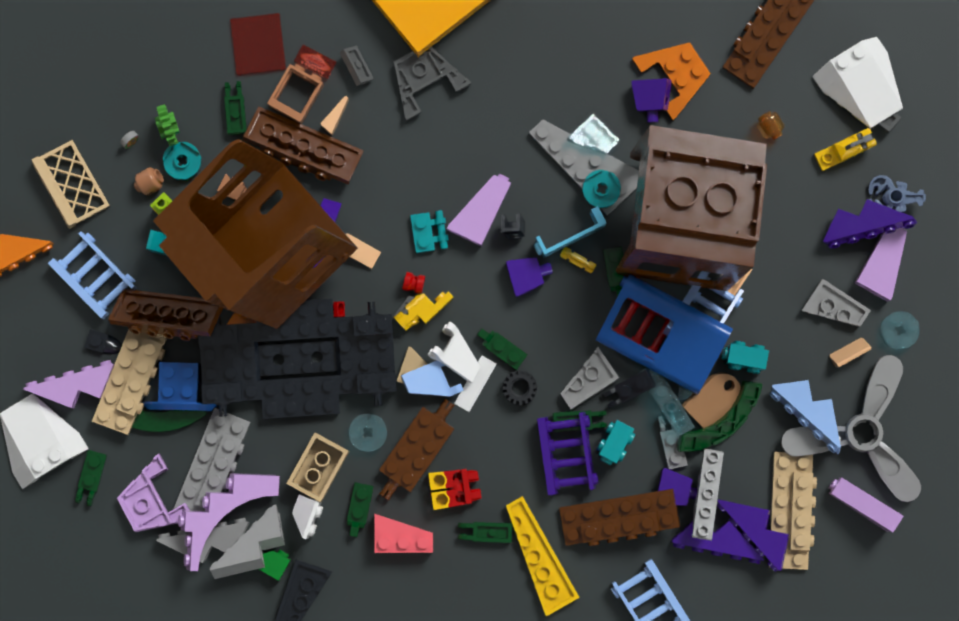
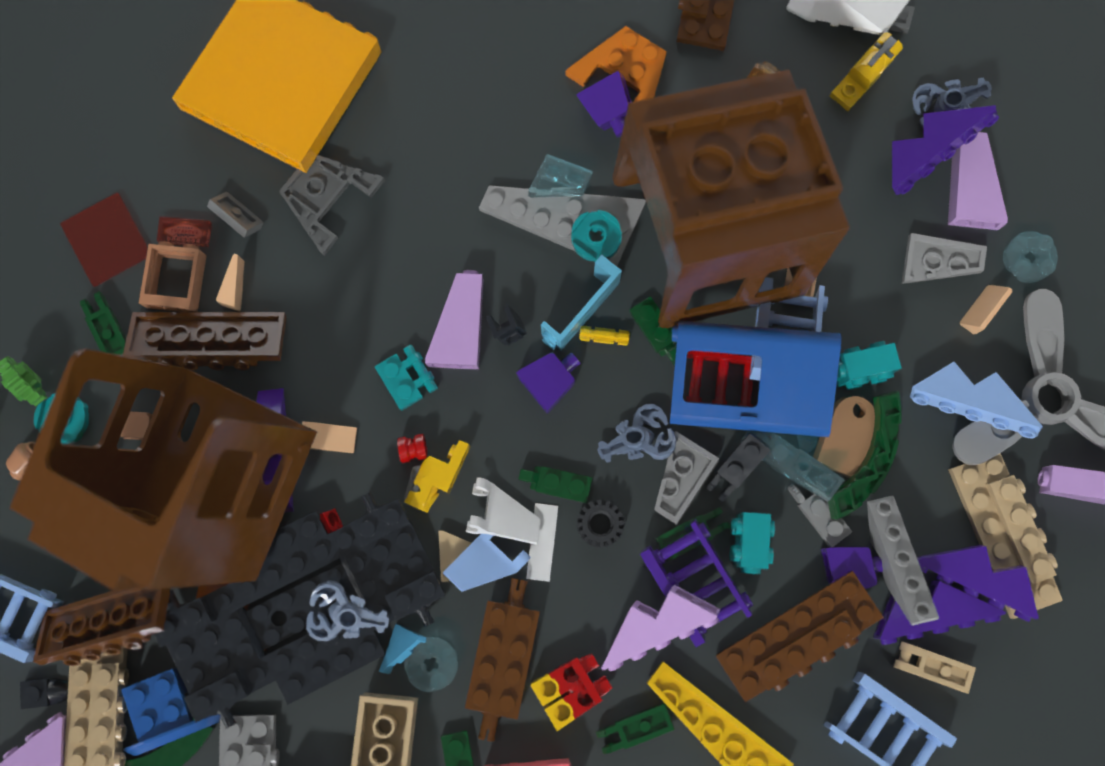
camera: 20 degrees left, 5 degrees down
none -> sand blue animal [307,580,389,641]
none -> dark azure tile [379,624,426,674]
none -> sand blue animal [597,404,676,462]
none -> lavender slope [601,585,720,671]
none -> tan plate [893,641,976,694]

